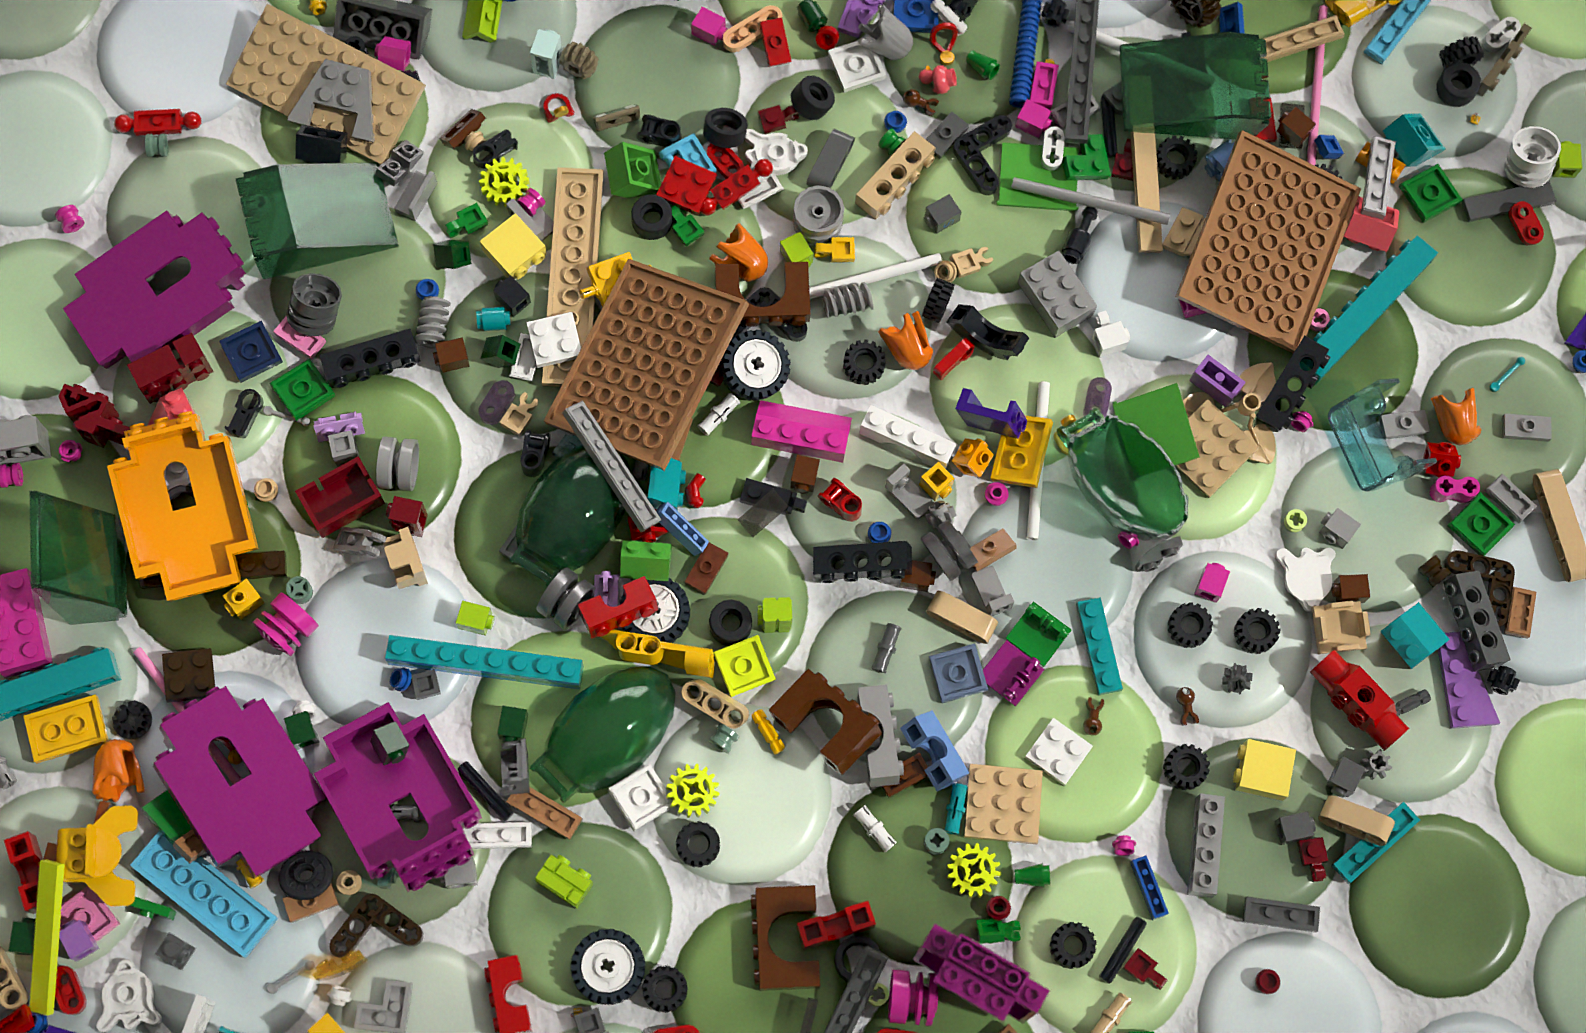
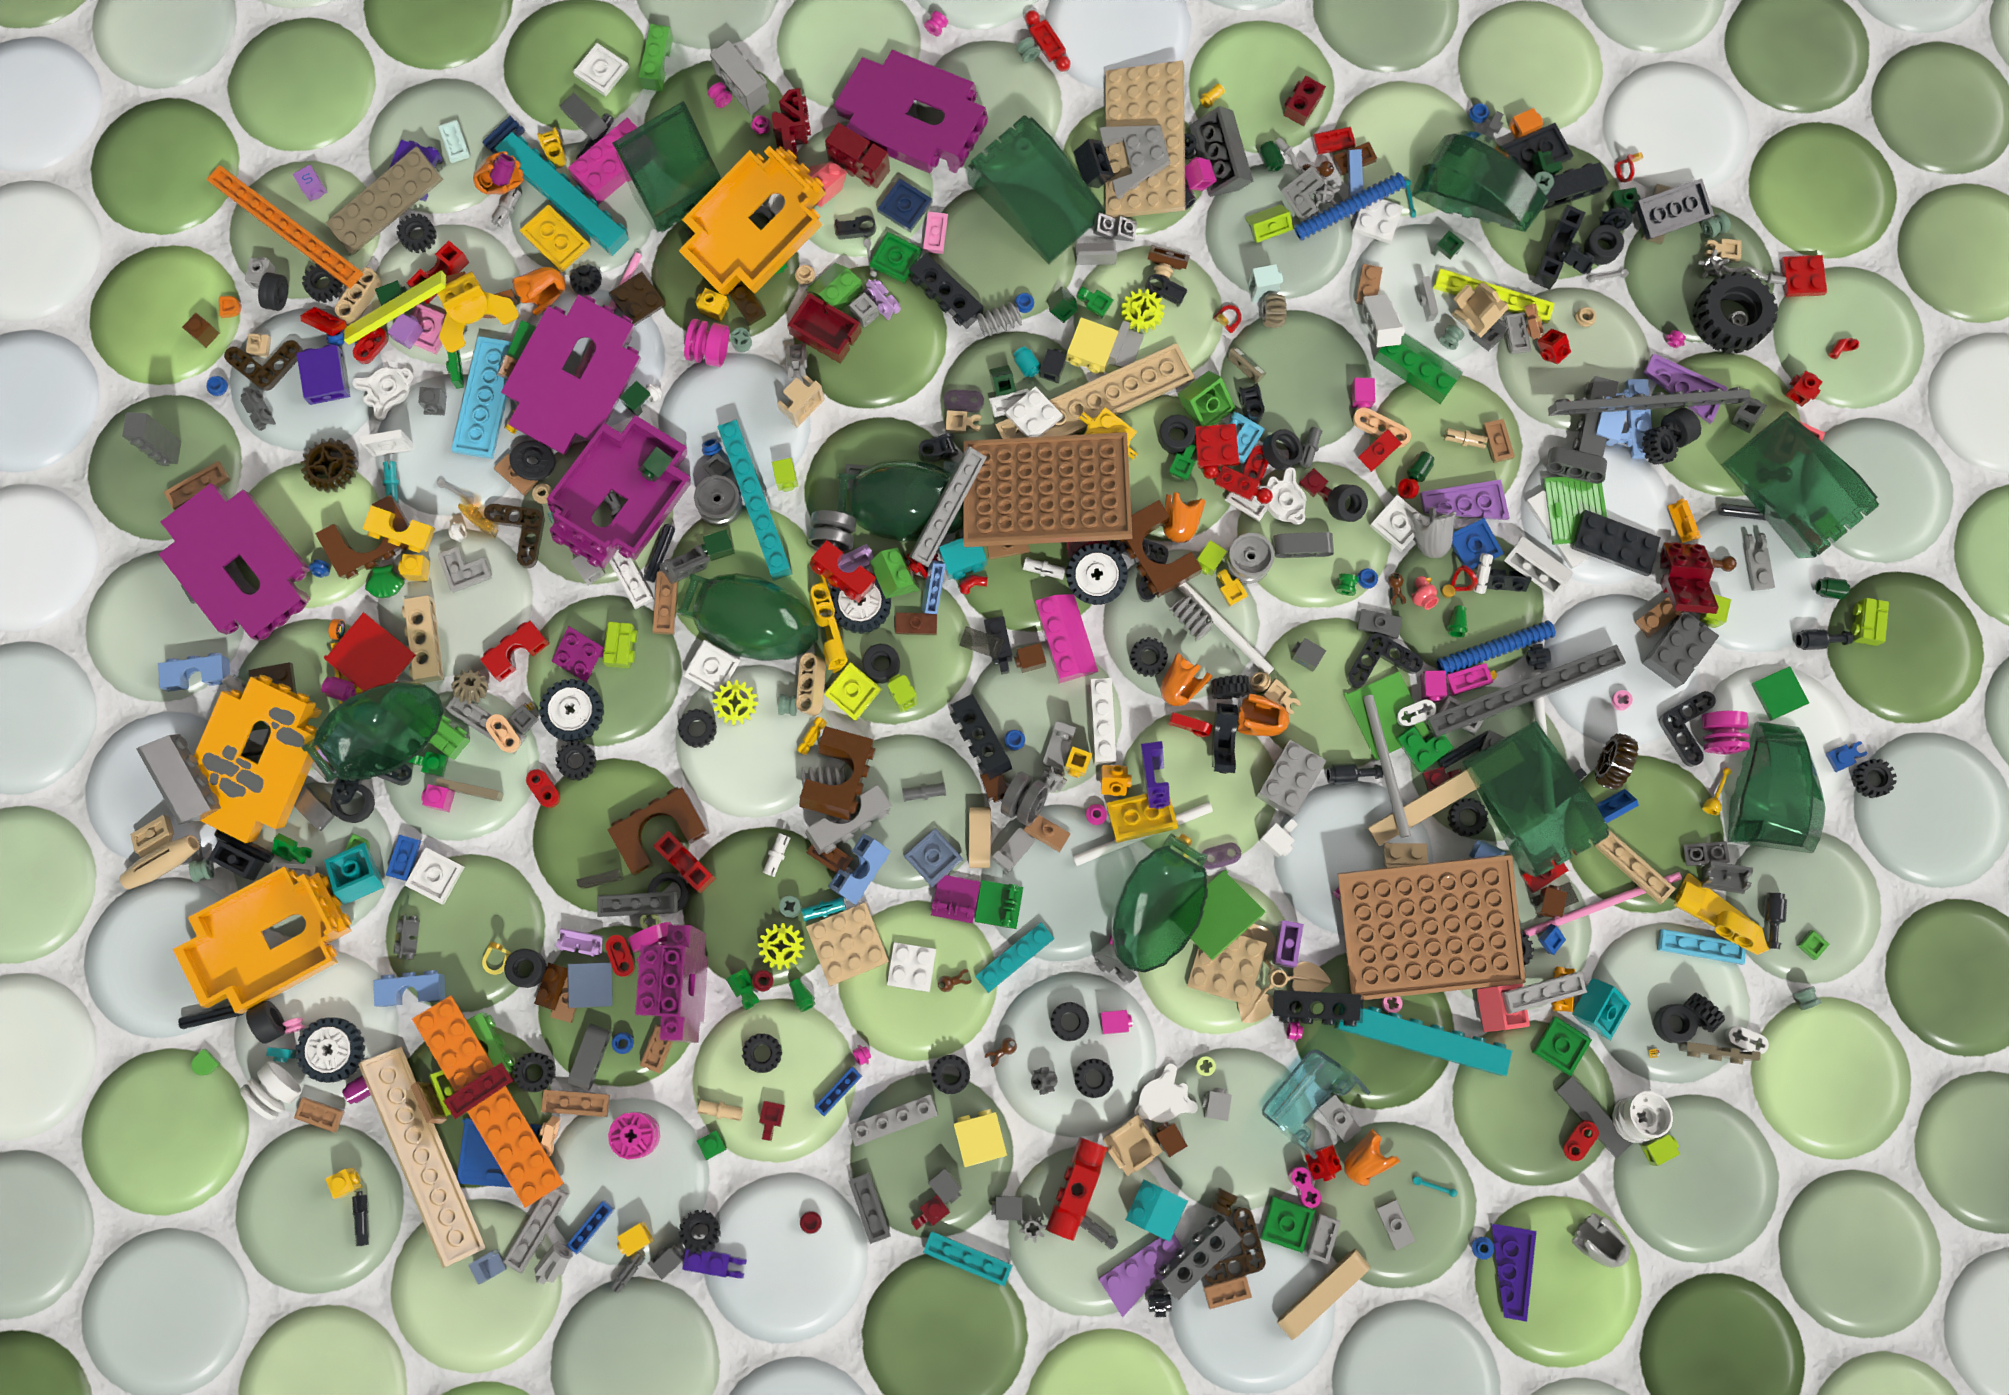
camera: 65 degrees right, 5 degrees up
dark grey wheel [286,273,342,336] -> none
light grey wheel [376,436,419,491] -> none
dark red brick [386,496,428,537] -> none
reddish brown brick [433,337,470,373] -> none
dark pink wheel [516,187,546,217] -> none
red piece [817,478,862,522] -> none
tan brick [855,131,935,220] -> none
black axle [1099,917,1147,984] -> none
tan beam [1318,795,1395,846] -> none
none -> magenta hinge [552,626,604,682]
none -> flat silver wheel [694,475,743,527]
none -> light grey piece [802,766,846,787]
none -> bright green slope [806,263,863,311]
none -> orange hair [1237,693,1289,736]
none -> dark grey axle [1300,427,1323,468]

